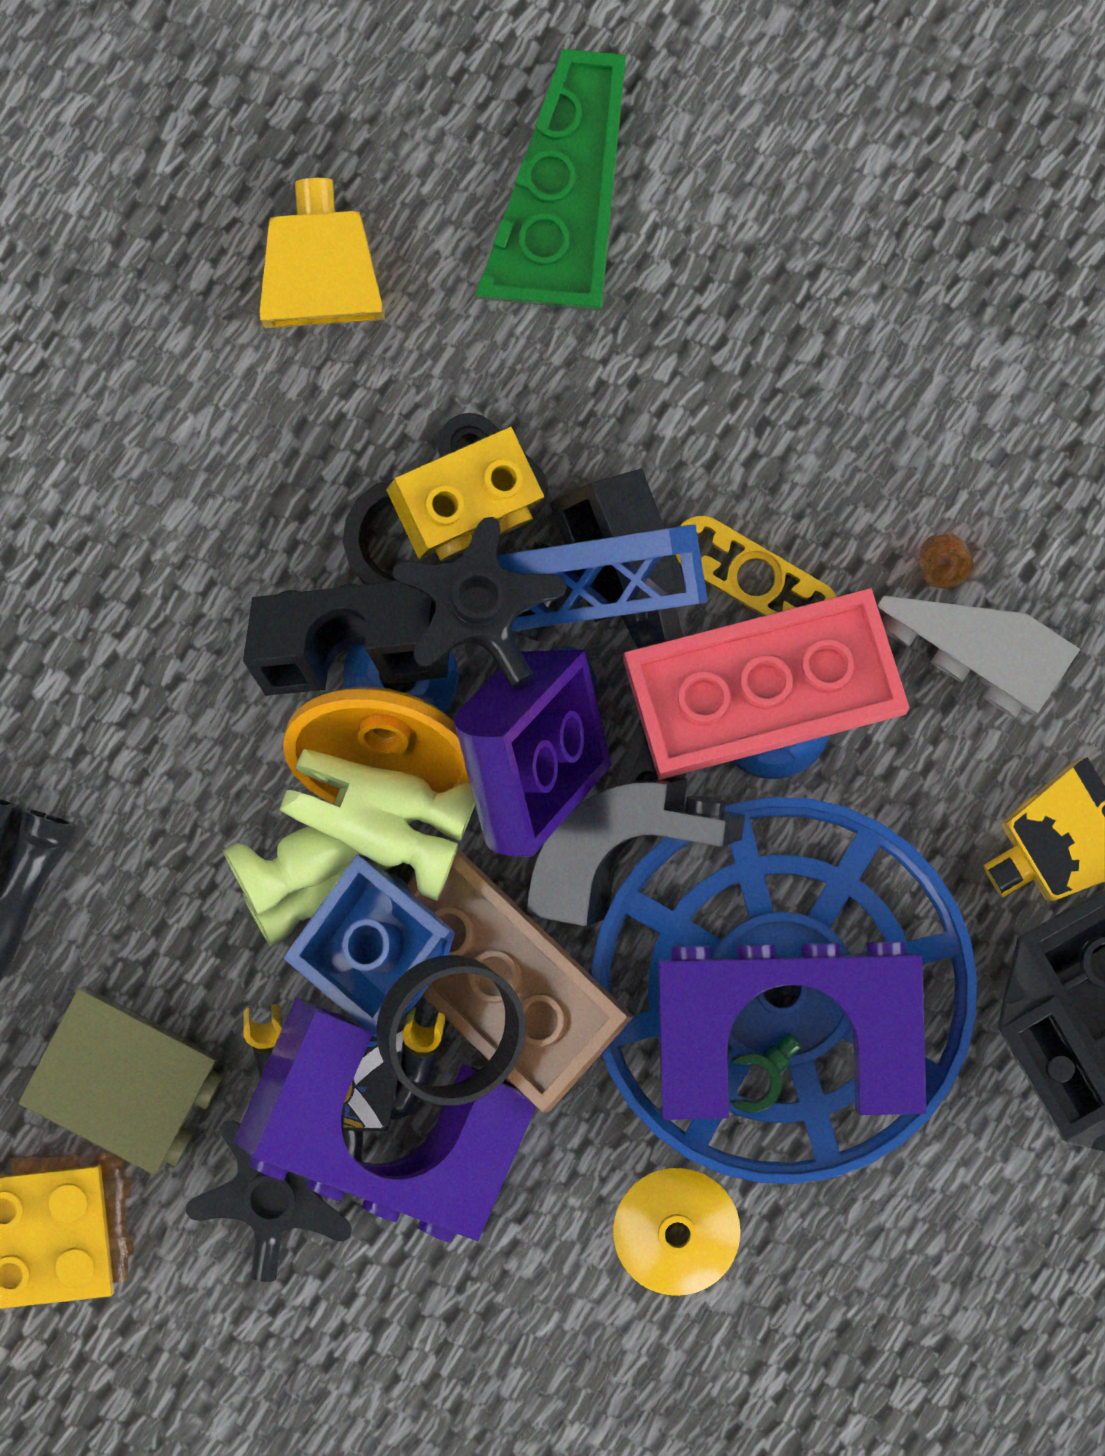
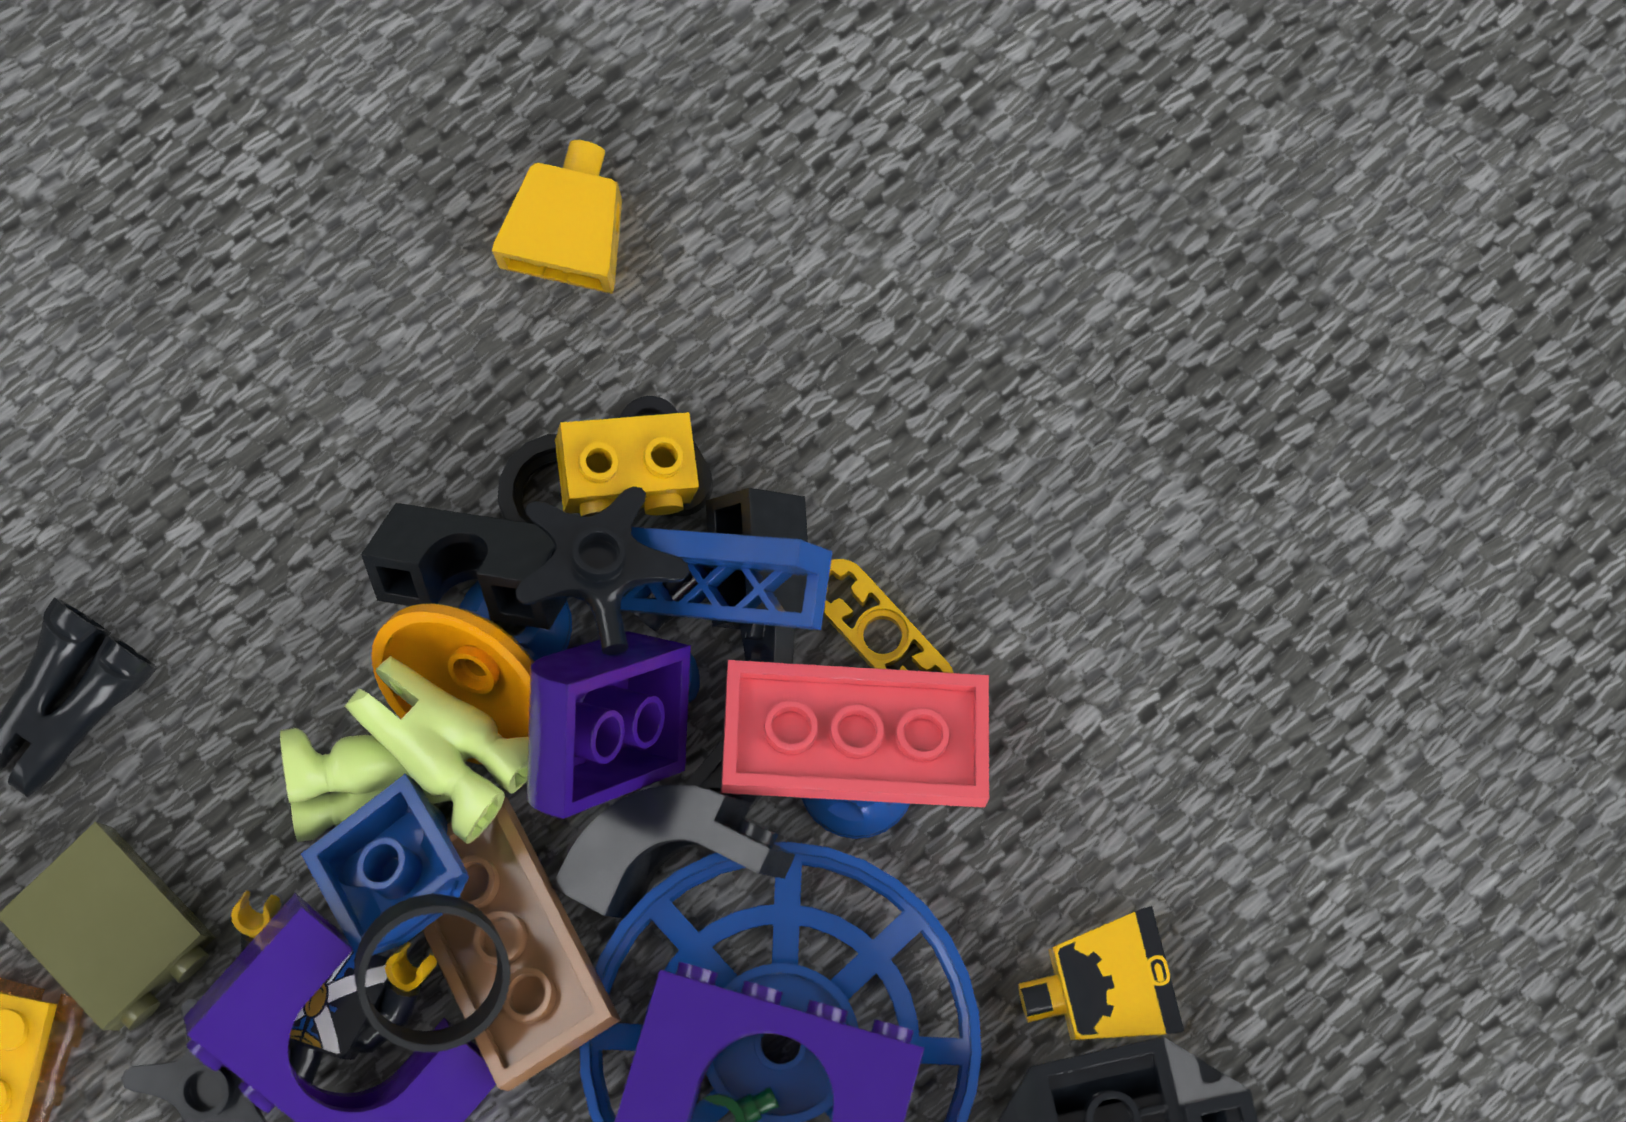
camera: 20 degrees right, 10 degrees down
green wing [475,49,626,311] -> none
light grey slope [876,596,1080,718] -> none
clear orange hinge [919,532,974,588] -> none

